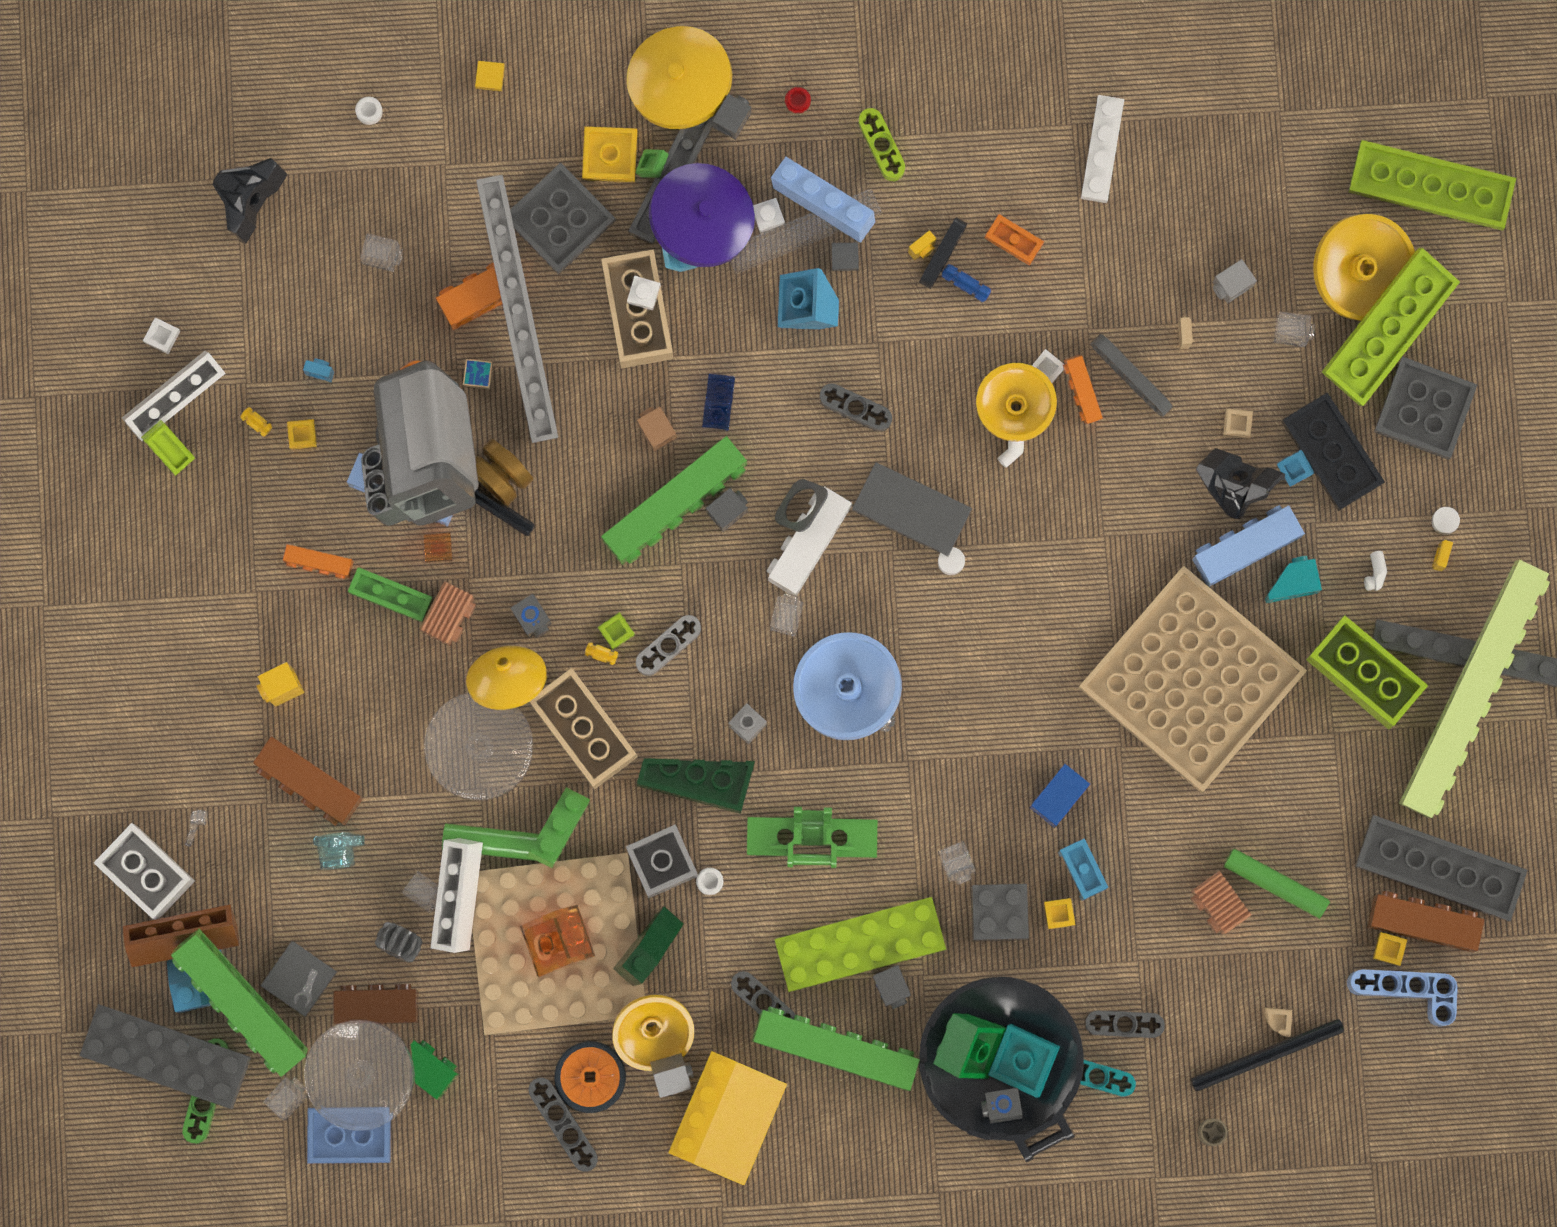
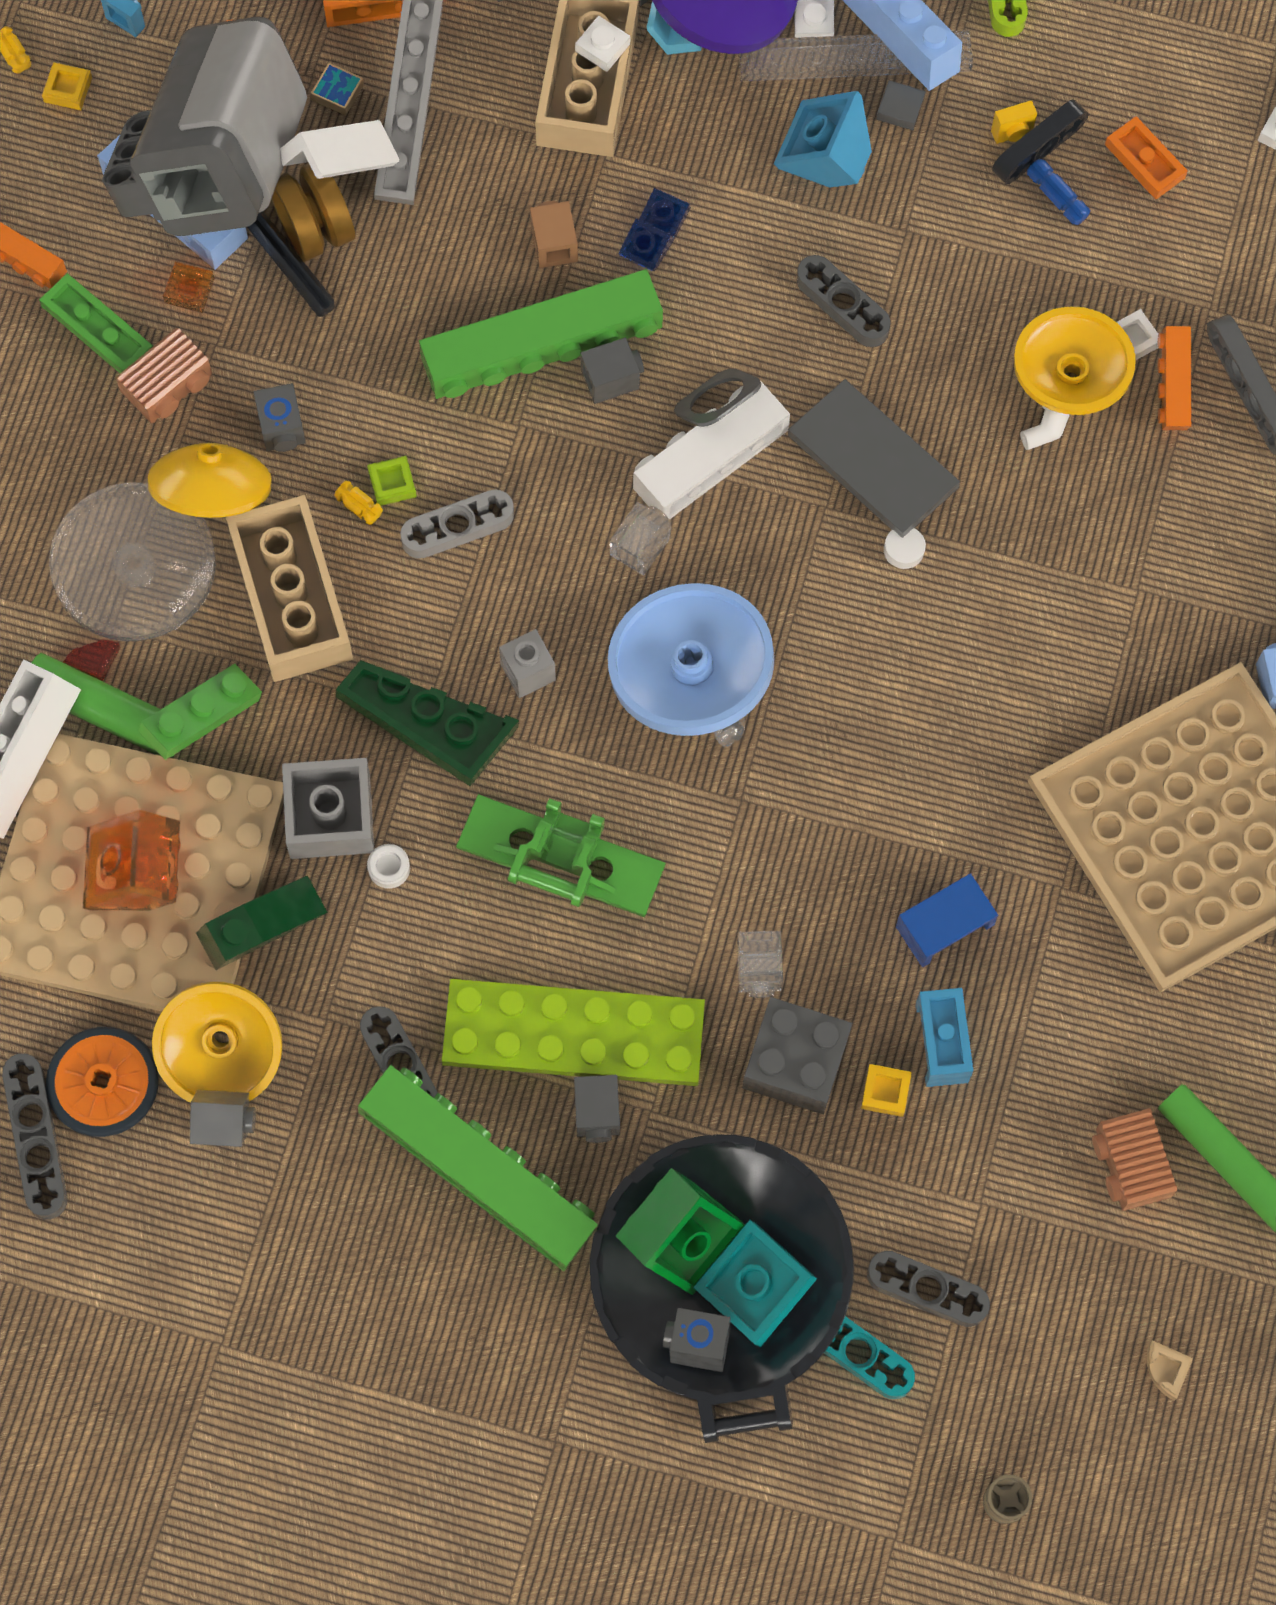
camera: 20 degrees right, 10 degrees down
yellow slope [668,1051,787,1185] -> none
black axle [1191,1019,1344,1091] -> none
none -> clear red tile [63,639,121,681]
none -> white panel [280,120,399,179]

